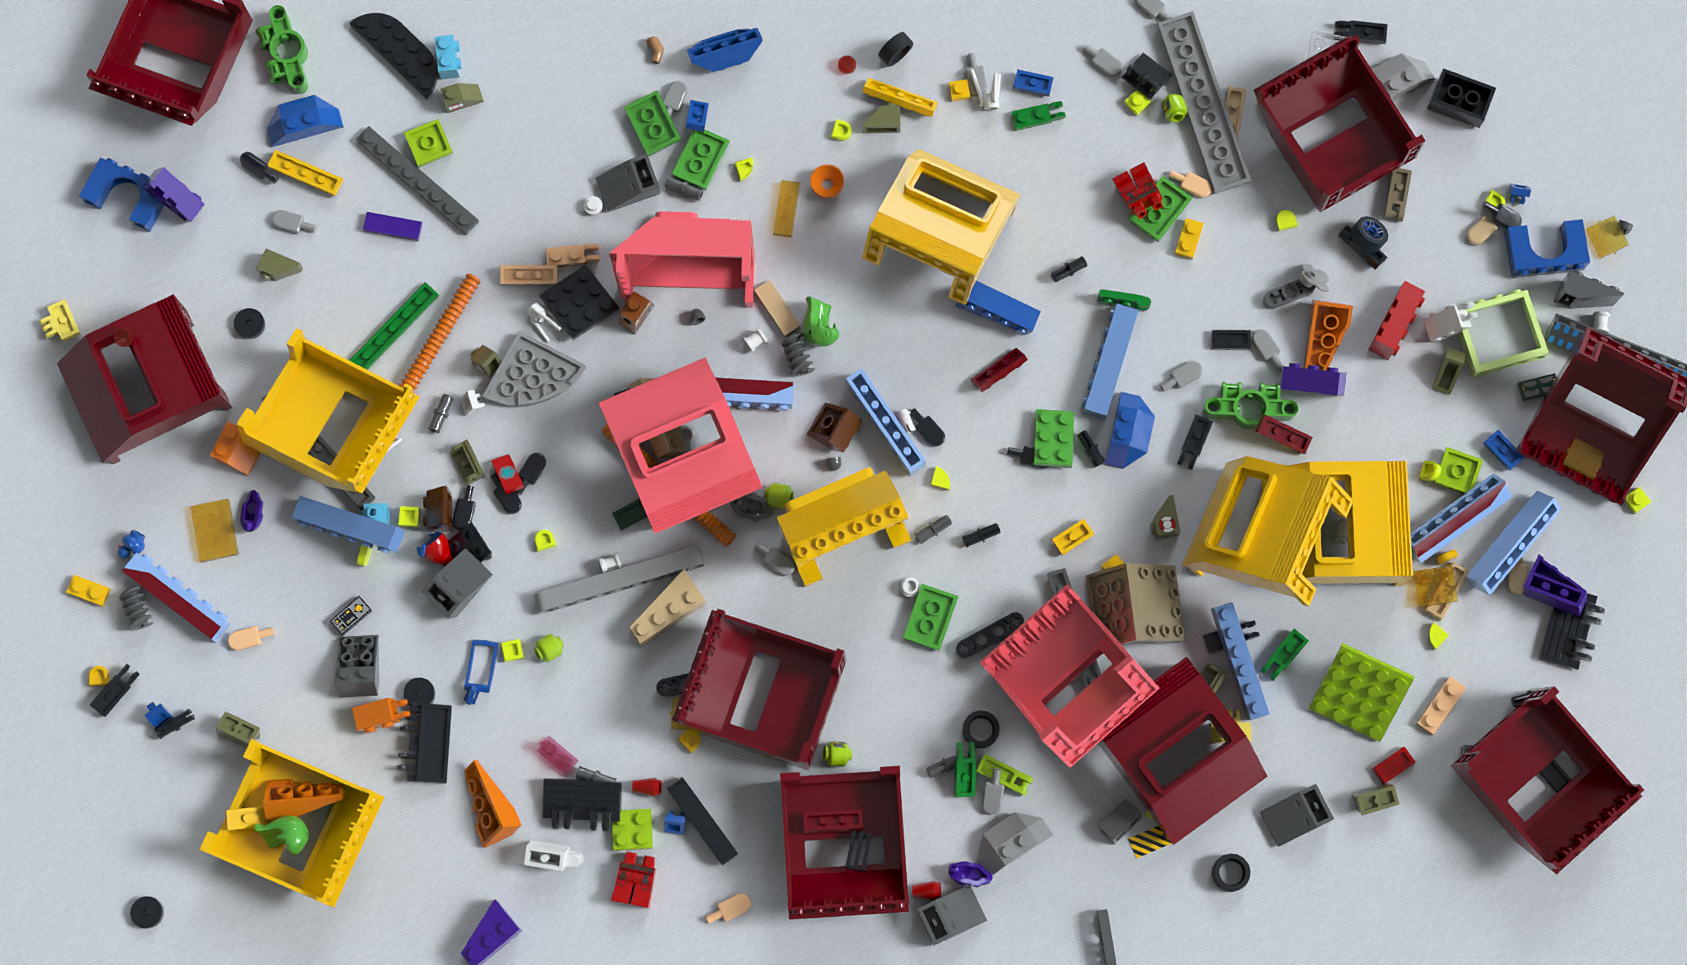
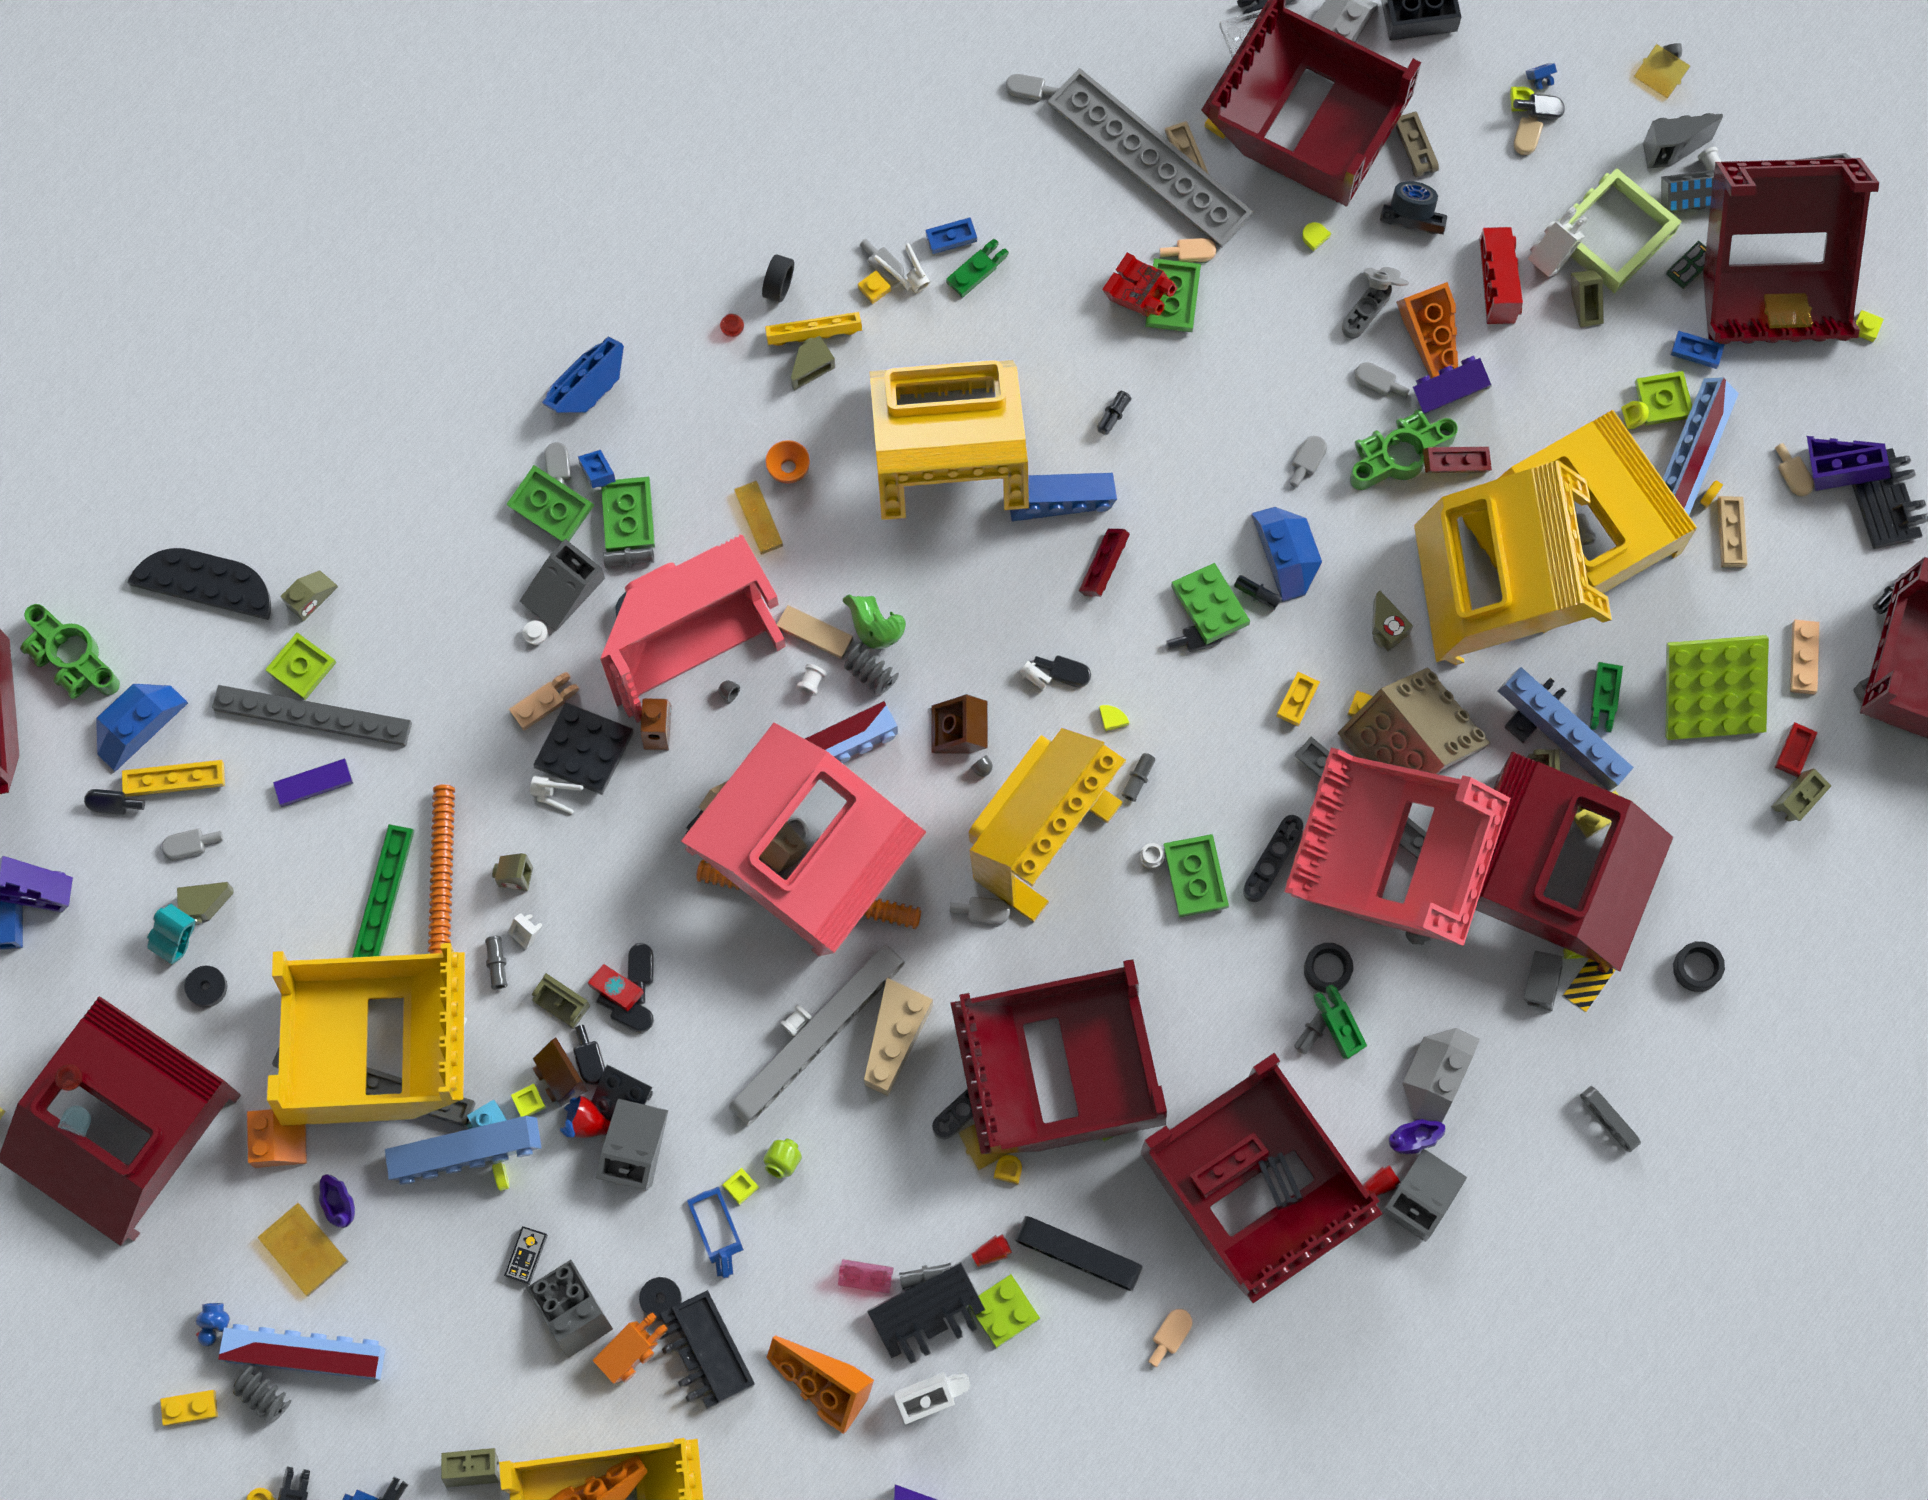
camera: 30 degrees left, 5 degrees down
light nougat piece [228,626,274,651] -> none
medium azure brick [435,35,462,80] -> none
light grey plate [482,331,586,406] -> none
light nougat plate [500,265,558,284] -> none
neon yellow tile [534,530,556,552] -> none
red hips [611,852,657,908] -> none
dark green tile [612,499,647,531] -> none
medium nougat arm [646,36,664,64] -> none
blue tile [664,810,685,835] -> none
dark grey arm [730,493,773,521] -> none
neon yellow tile [735,157,753,182] -> none
lime head [764,482,794,509] -> none
lime head [822,741,852,767] -> none
neon yellow tile [831,119,852,141] -> none
light blue brick [846,368,926,477] -> none
black axle [962,523,1001,548] -> none
lime plate [976,754,1033,796] -> none
light grey piece [982,768,1004,815] -> none
medium blue brick [1081,304,1139,420] -> none
light grey piece [1083,44,1122,77] -> none
green hinge [1097,289,1152,311] -> none
black hinge [1121,52,1173,100] -> none
neon yellow plate [1124,90,1151,116] -> none
lime head [1161,94,1188,123] -> none
yellow plate [1175,218,1204,260] -> none
black hinge [1177,414,1213,470] -> none
black tile [1212,330,1251,350] -> none
dark grey slope [1260,784,1334,847] -> none
clear yellow hinge [1413,565,1458,608] -> none
neon yellow tile [1429,622,1449,650] -> none
light blue brick [1466,491,1561,595] -> none
blue arch [1504,219,1590,277] -> none
none -> clear light blue tile [58,1106,91,1137]
none -> teal brick [147,904,195,965]

